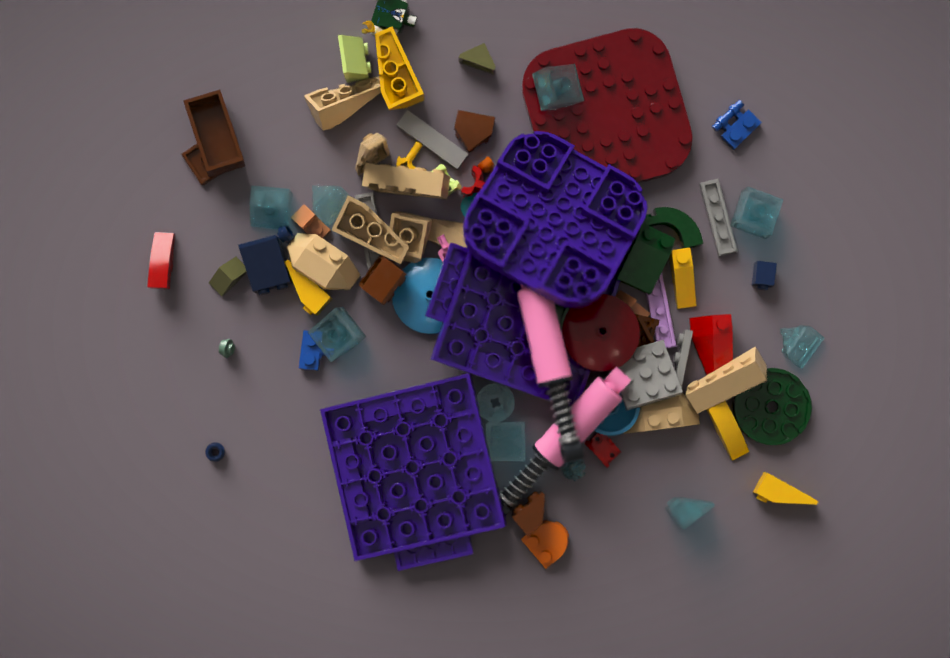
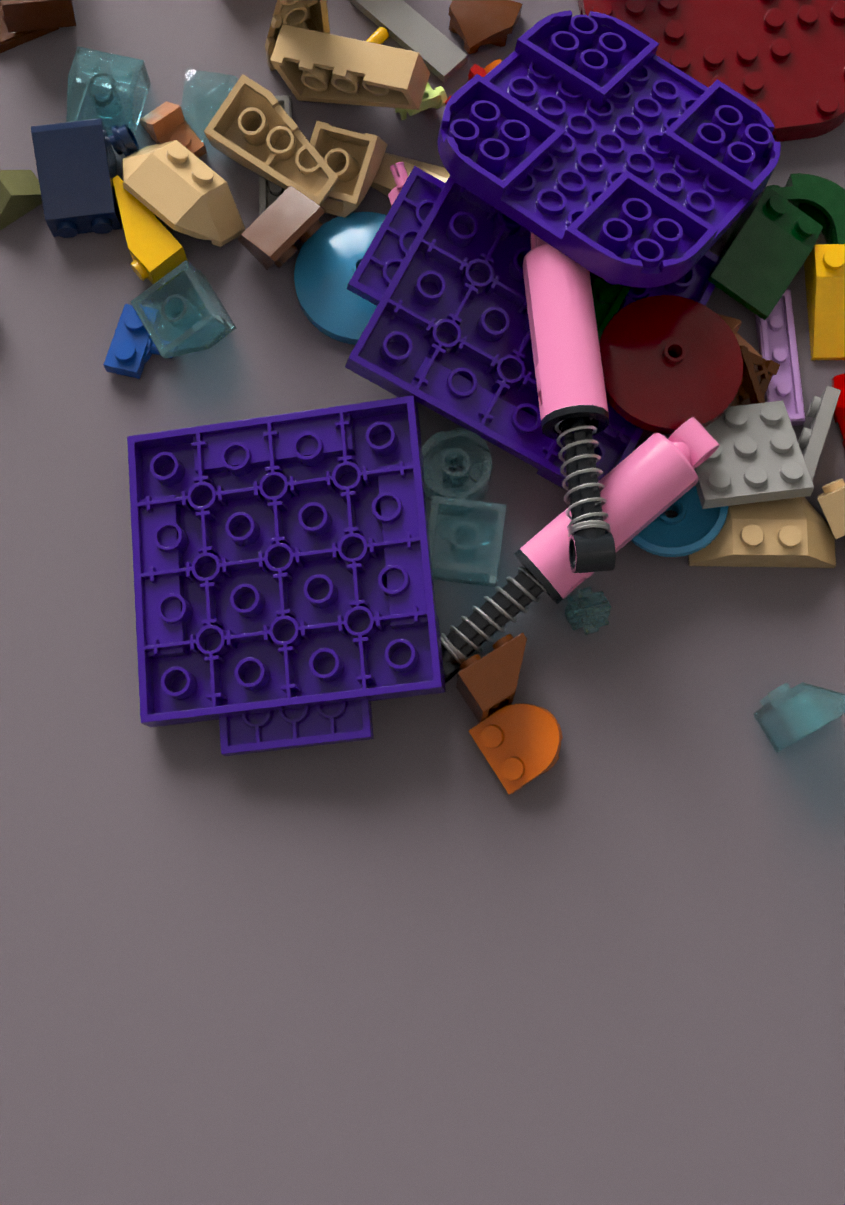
camera: 10 degrees right, 10 degrees down
red piece [584,433,621,468] -> none

